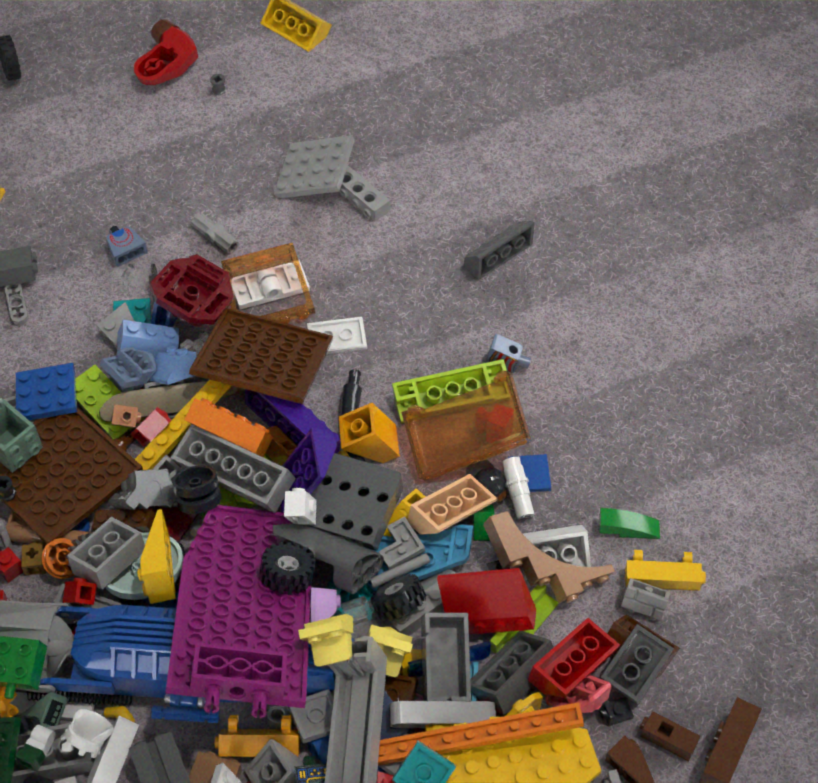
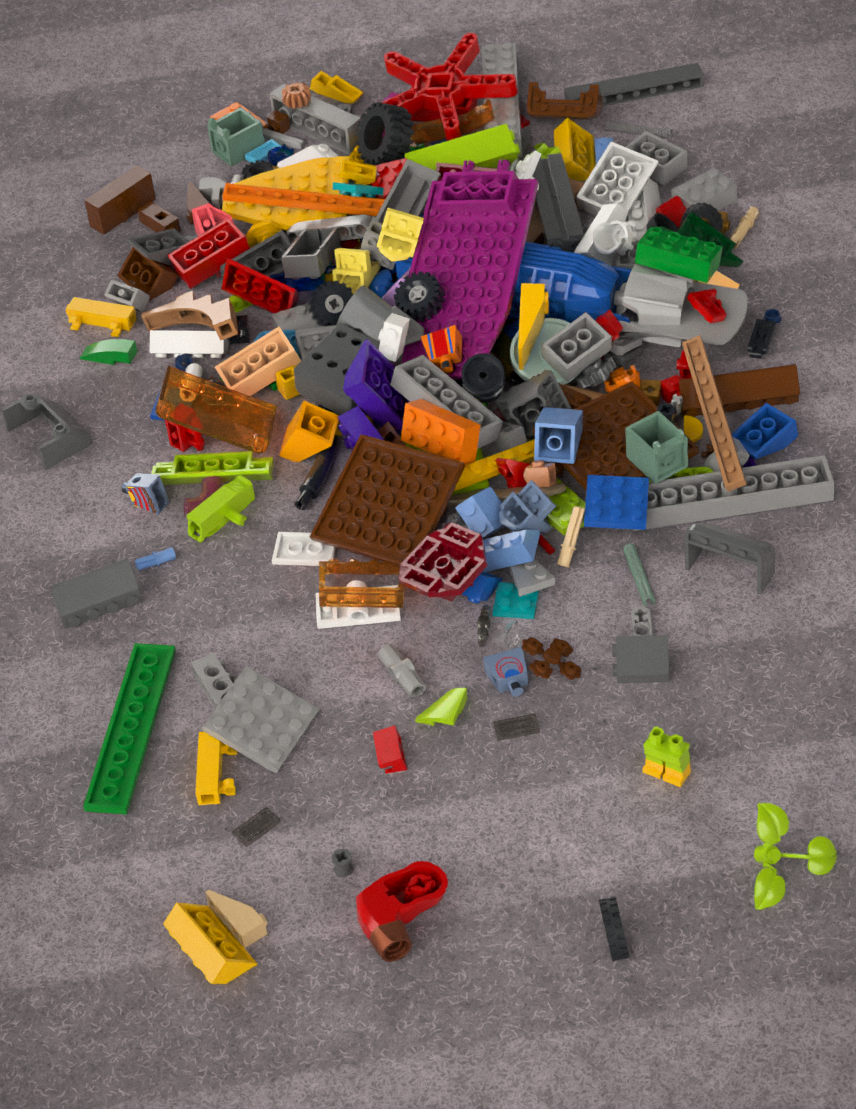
camera: 160 degrees left, 10 degrees down
none -> dark grey windscreen [1,394,92,470]
none -> green plate [83,643,176,815]
none -> medium blue axle [135,547,176,570]
none -> dark blue plate [175,354,193,372]
none -> clear pink cylinder [183,476,222,518]
none -> lime piece [186,475,255,543]
none -> yellow brick [195,732,237,805]
none -> tan slope [205,890,268,948]
none -> clear smoke tile [232,807,281,847]
none -> hinge [372,725,407,774]
none -> lime slope [415,688,468,726]
none -> orange torso [421,325,462,374]
none -> clear smoke tile [493,713,540,741]
none -> reddish brown plant [521,637,581,680]
none -> medium blue slope [534,407,583,464]
none -> tan axle [557,506,585,568]
none -> sand green piece [623,544,656,606]

